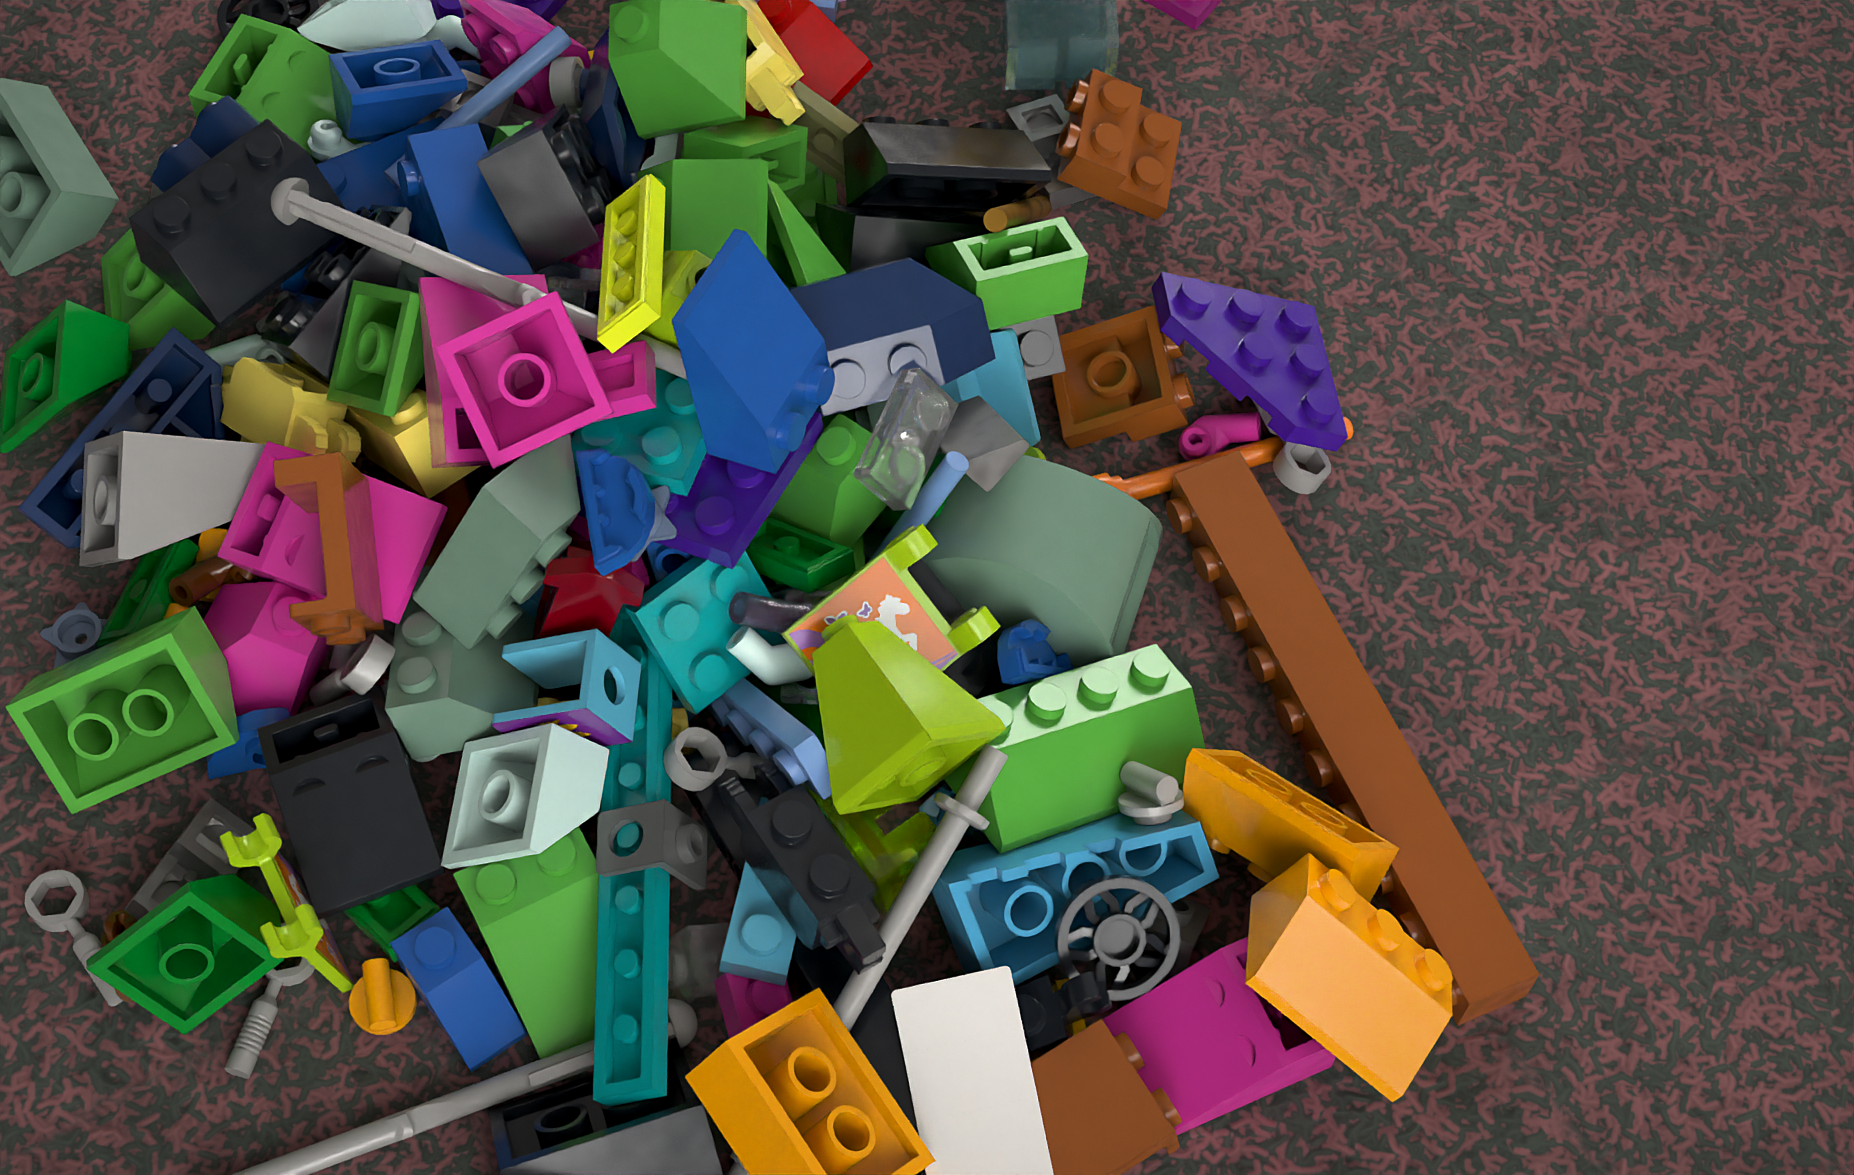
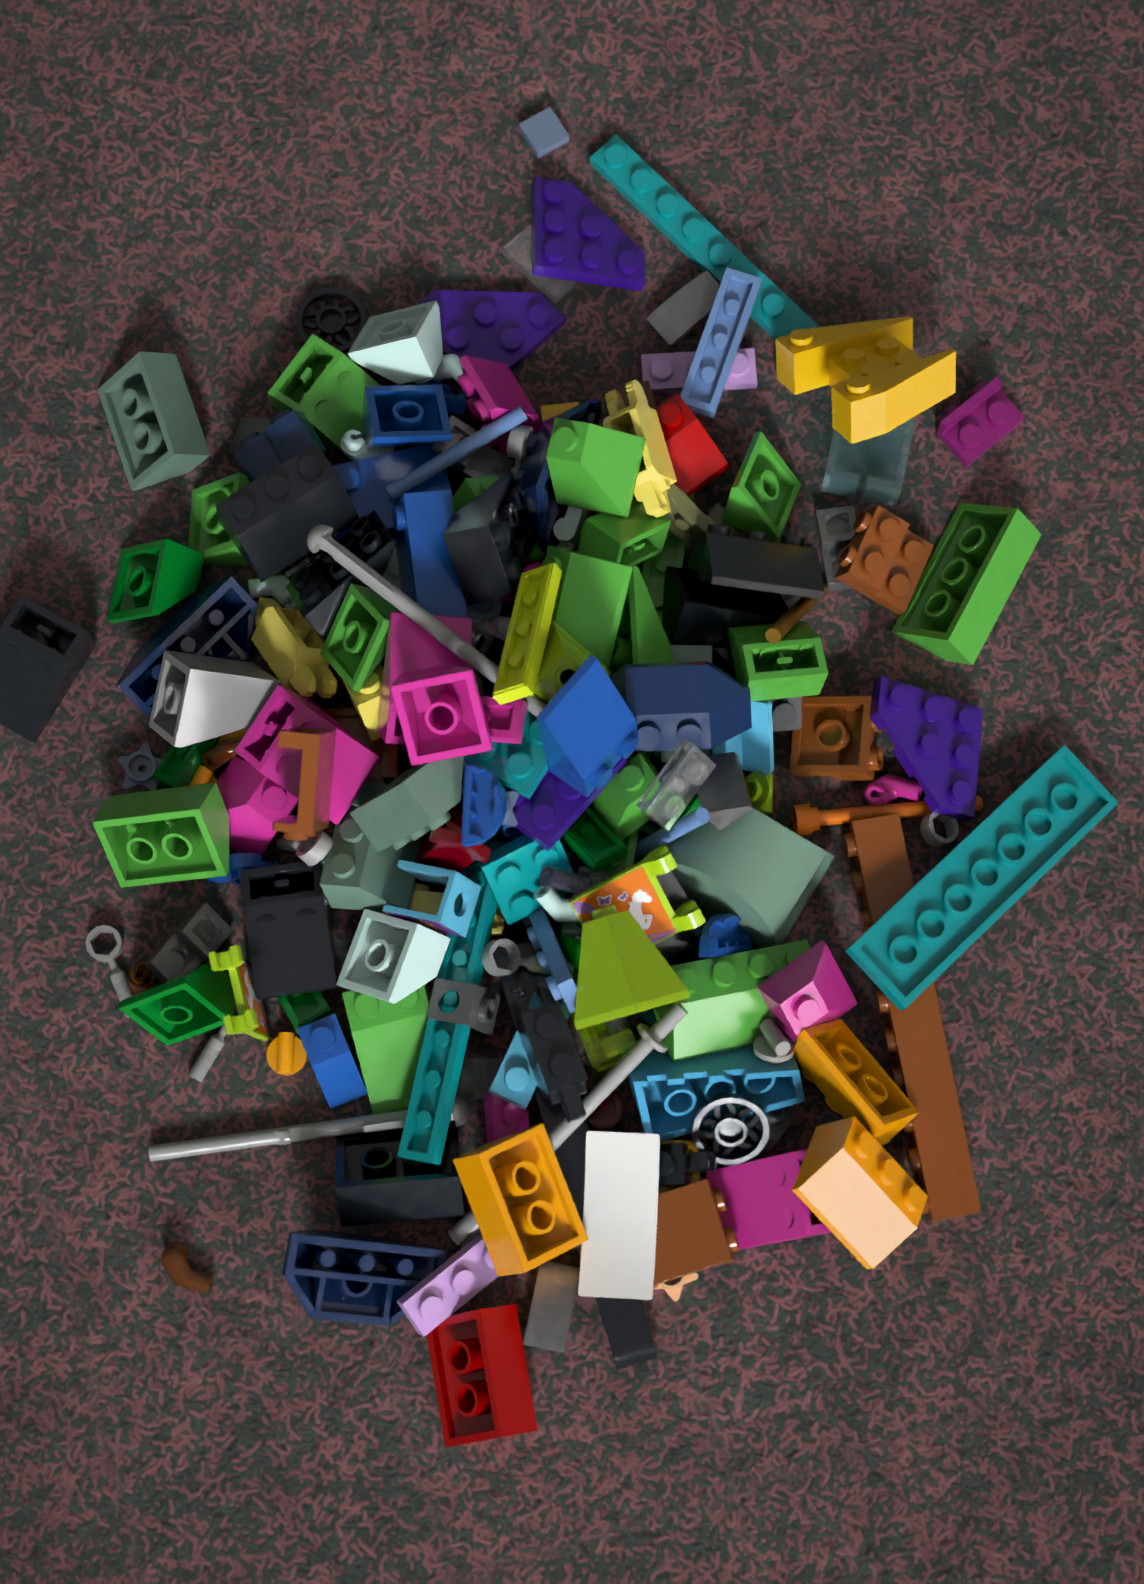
camera: 15 degrees right, 15 degrees up
none -> dark red tile [586,1091,623,1130]
none -> bright green slope [722,431,801,541]
none -> dark pink slope [757,940,858,1046]
none -> teal plate [845,745,1119,1012]
none -> bright green slope [891,503,1042,665]

